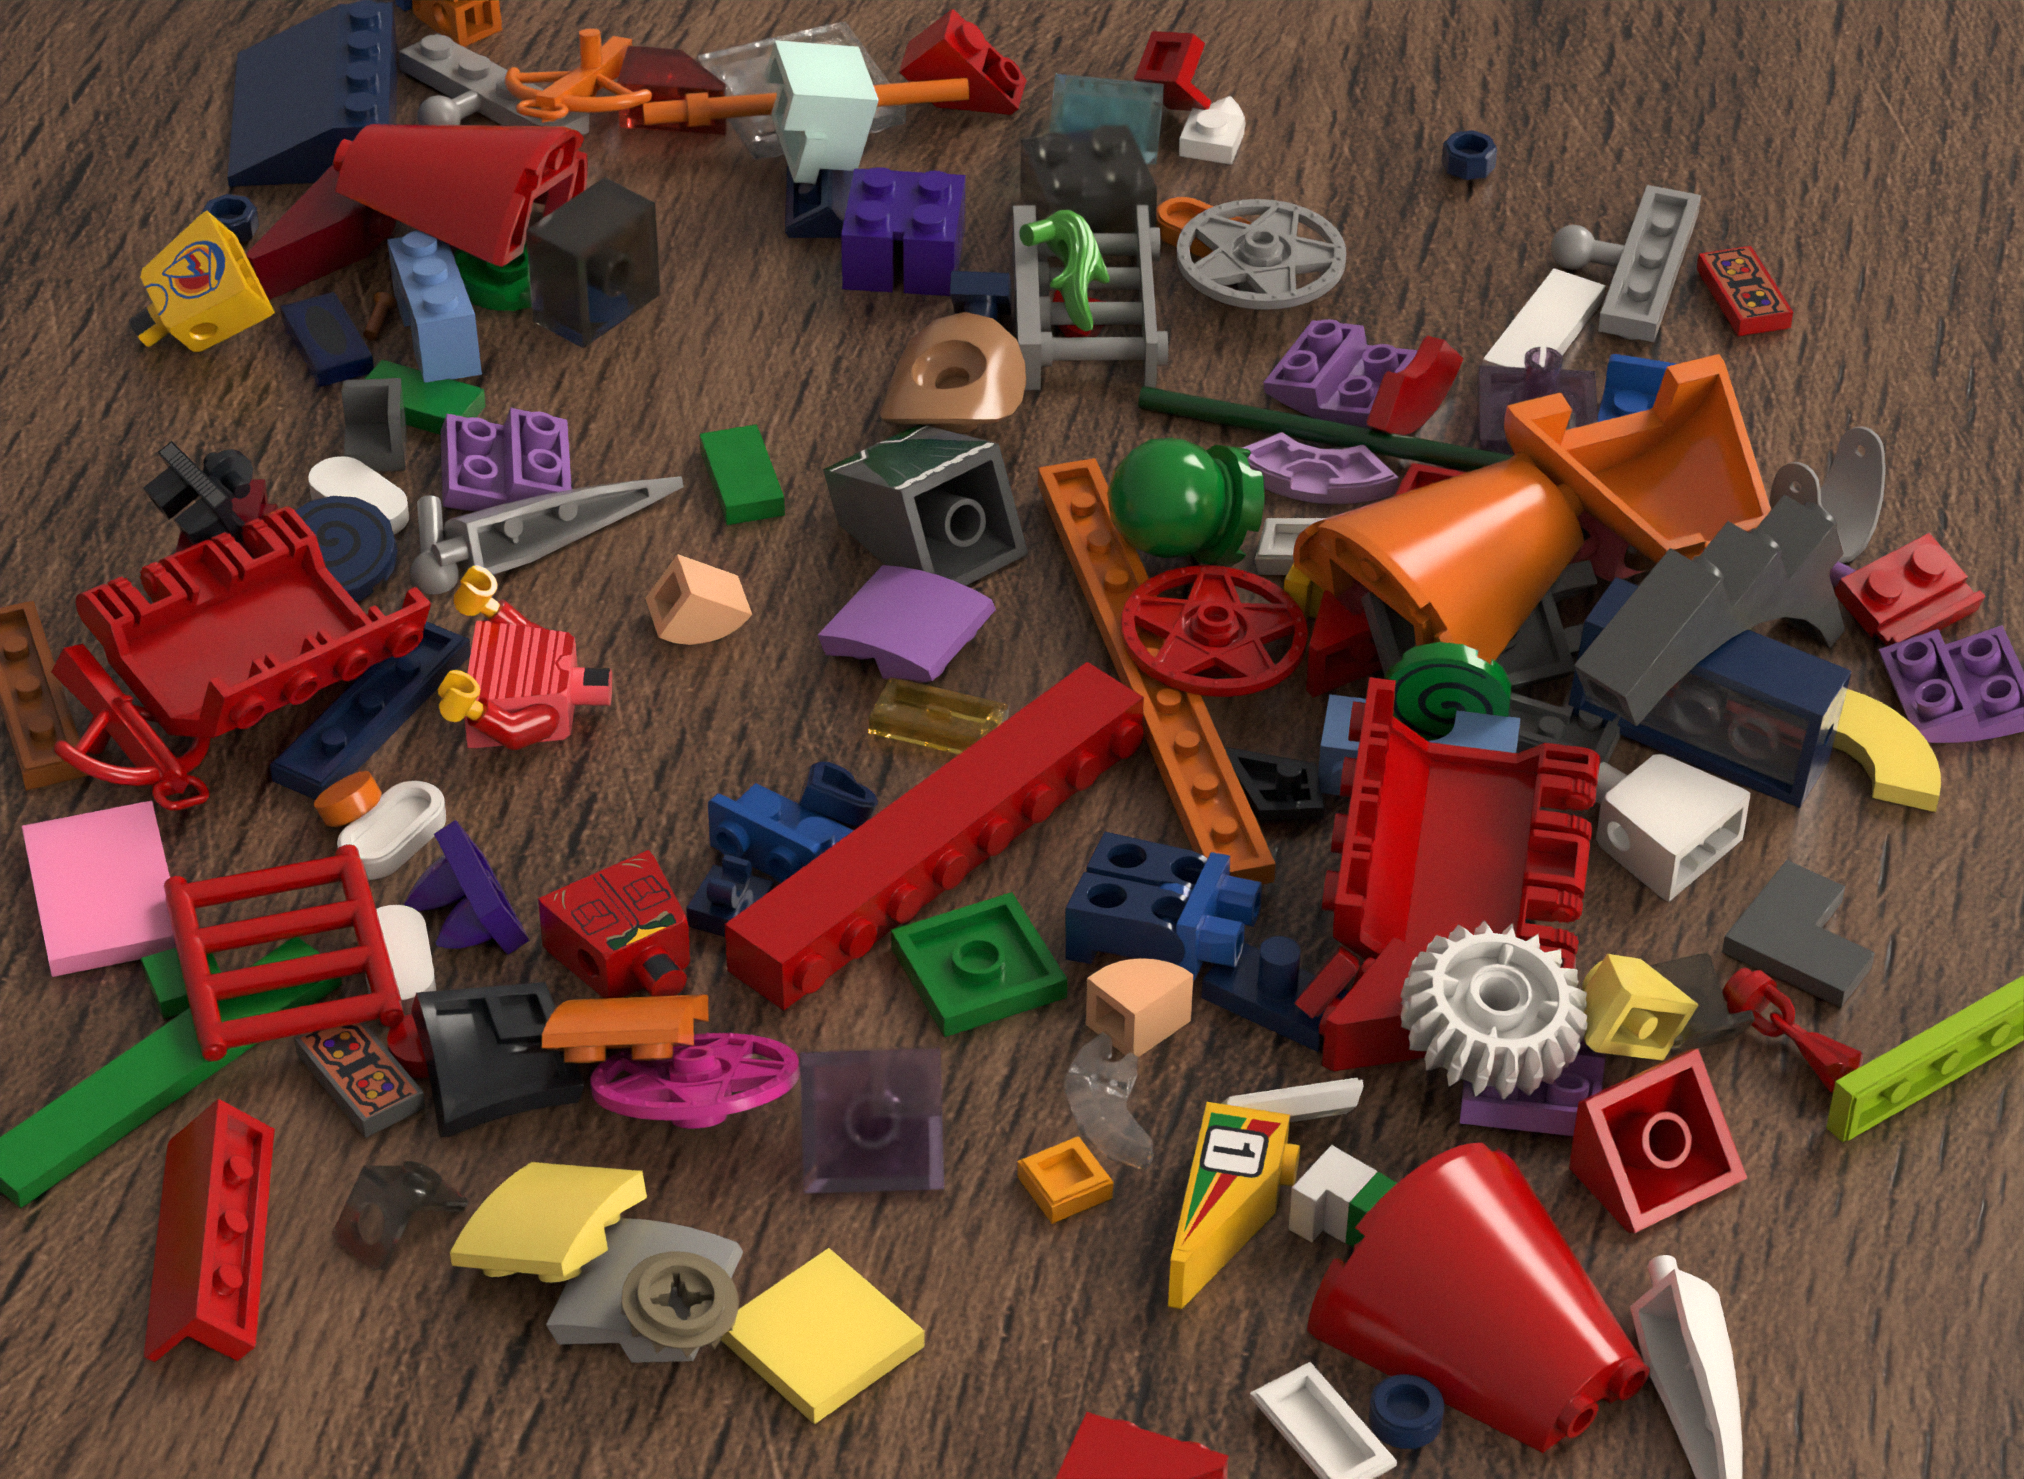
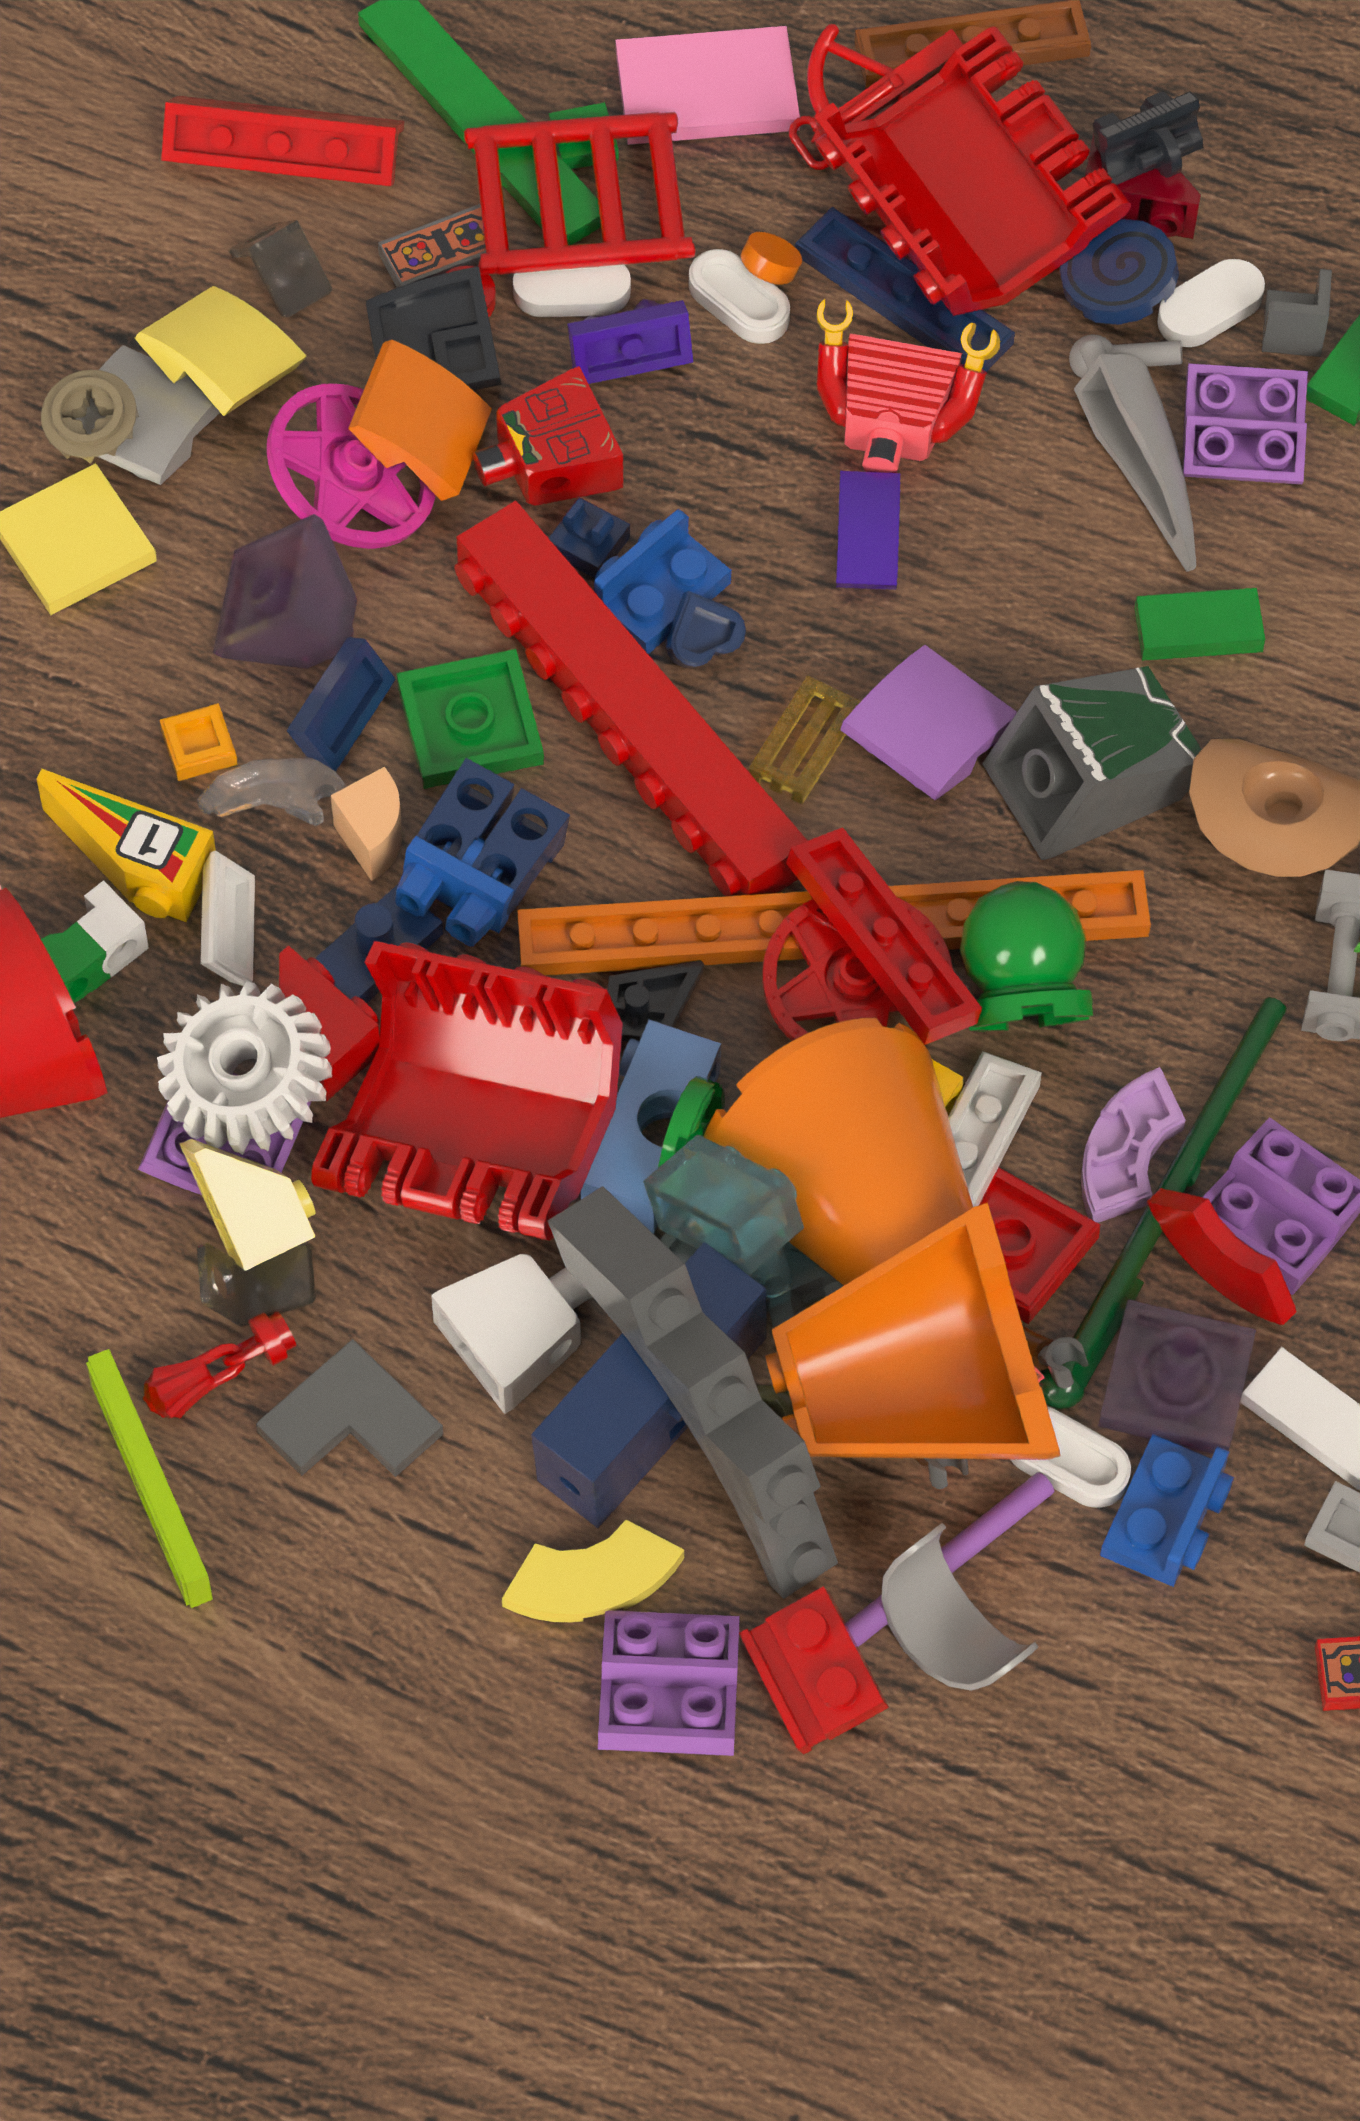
camera: 100 degrees right, 20 degrees up
light nougat brick [645,554,752,645] -> none
red tile [1295,945,1359,1019] -> none
red slope [1569,1048,1747,1233] -> none
none -> dark blue tile [286,637,396,773]
none -> clear light blue brick [643,1134,804,1298]
none -> red plate [786,827,982,1045]
none -> dark purple slope [836,471,900,590]

